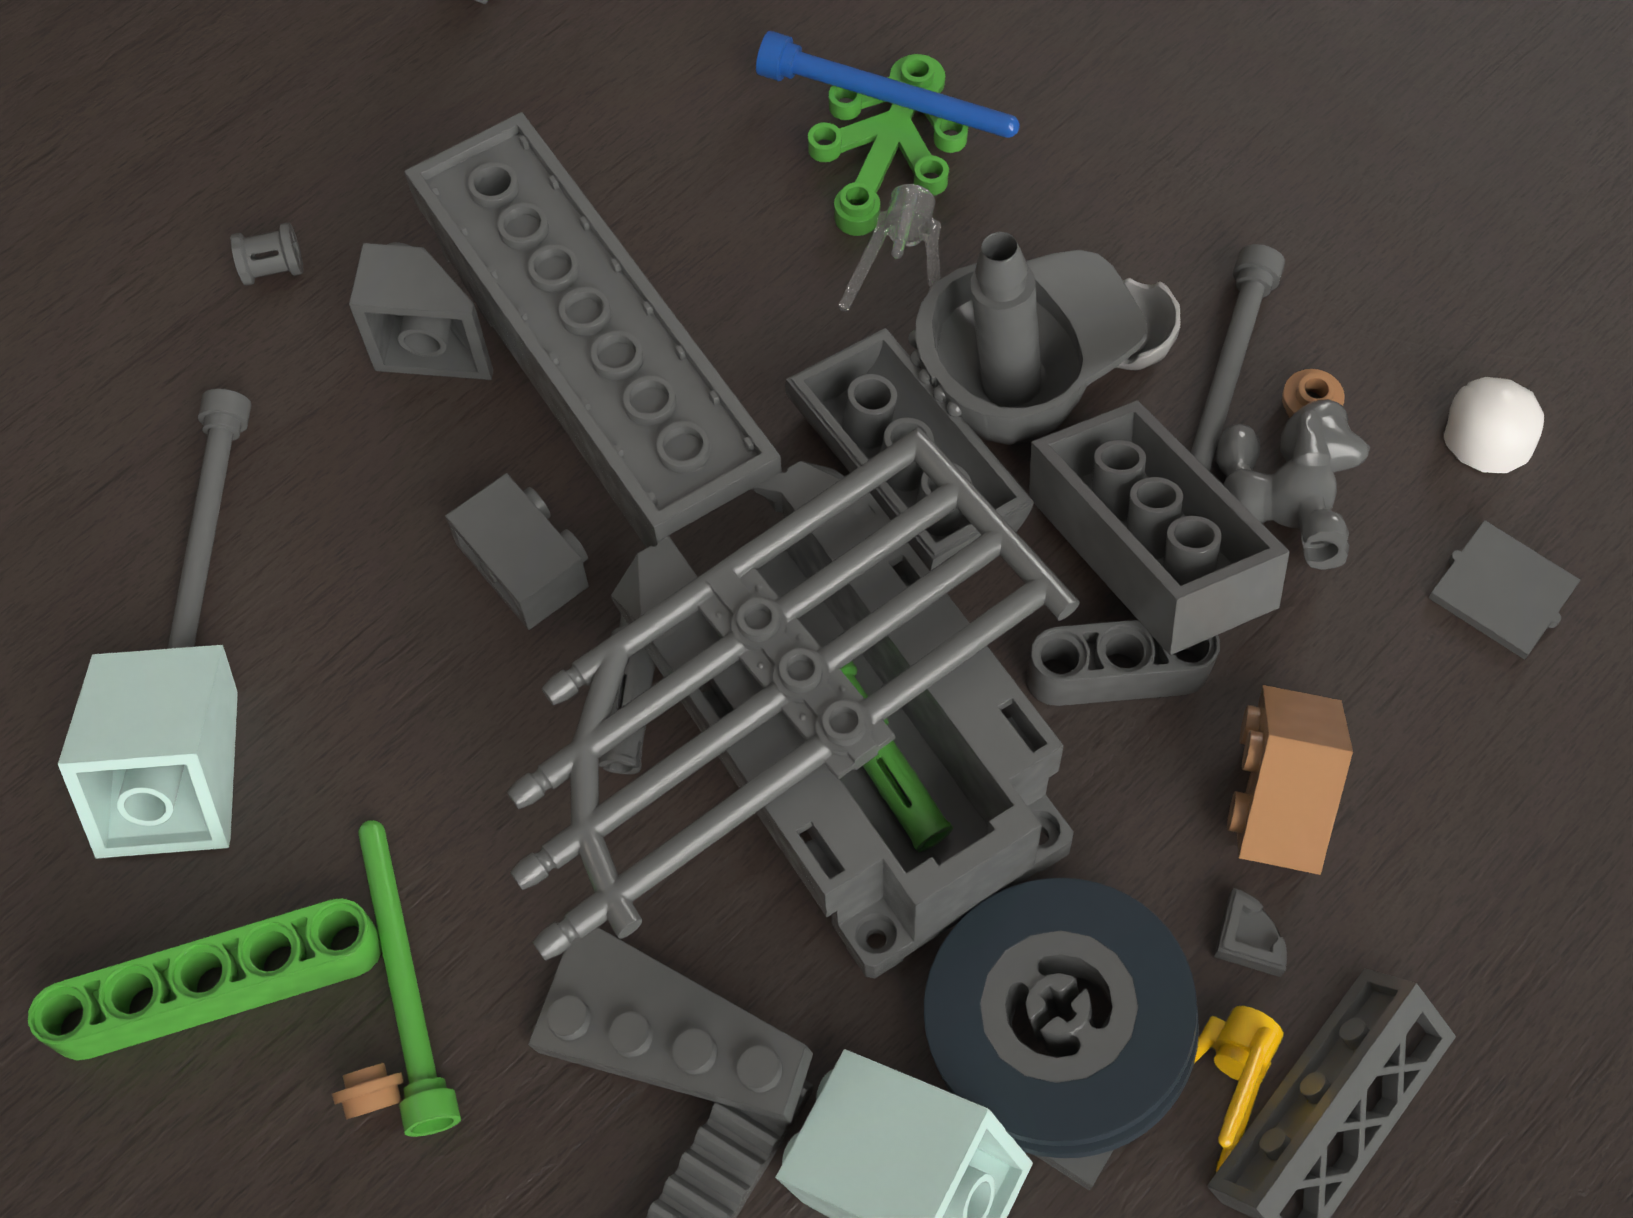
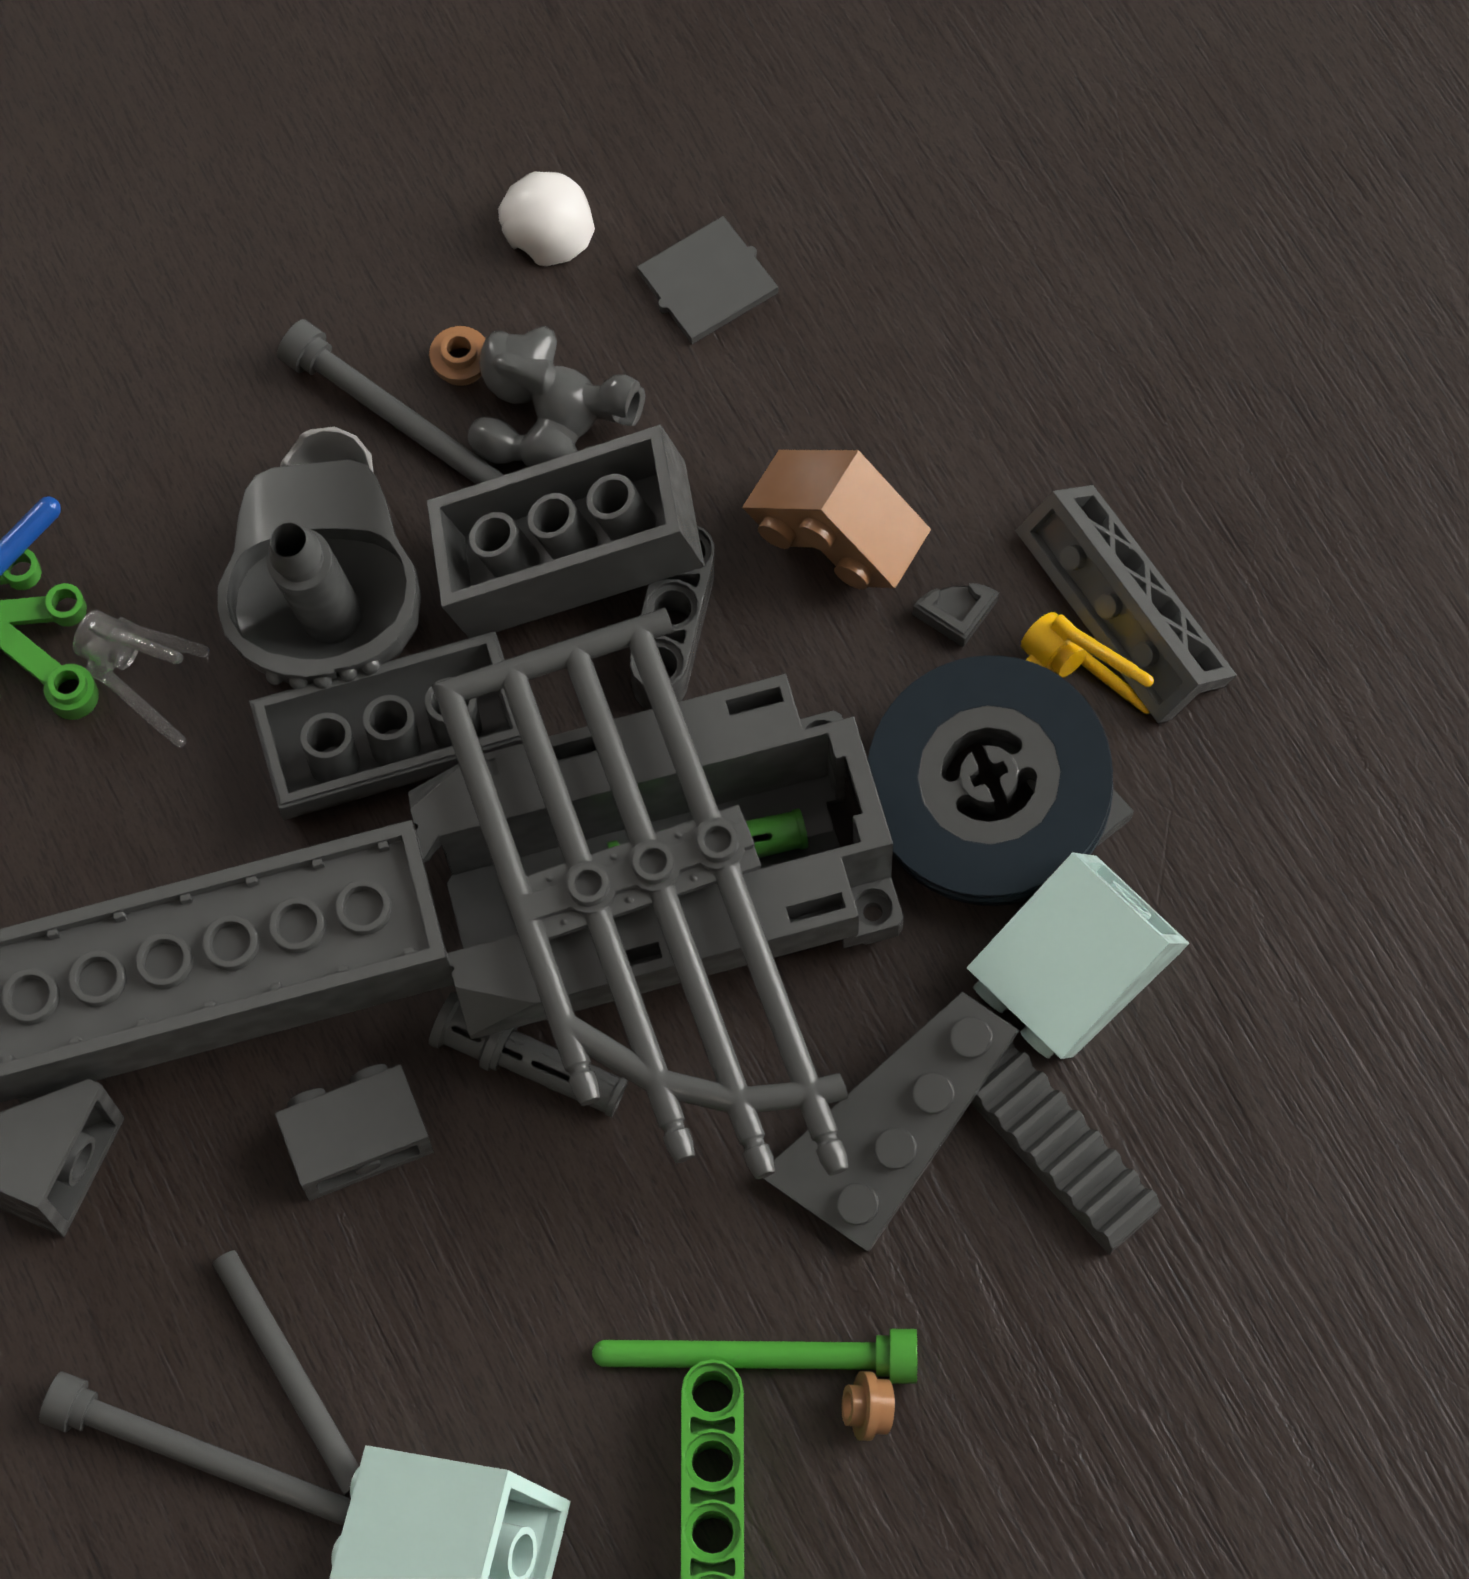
camera: 75 degrees left, 5 degrees up
none -> dark grey bar [212,1250,359,1496]

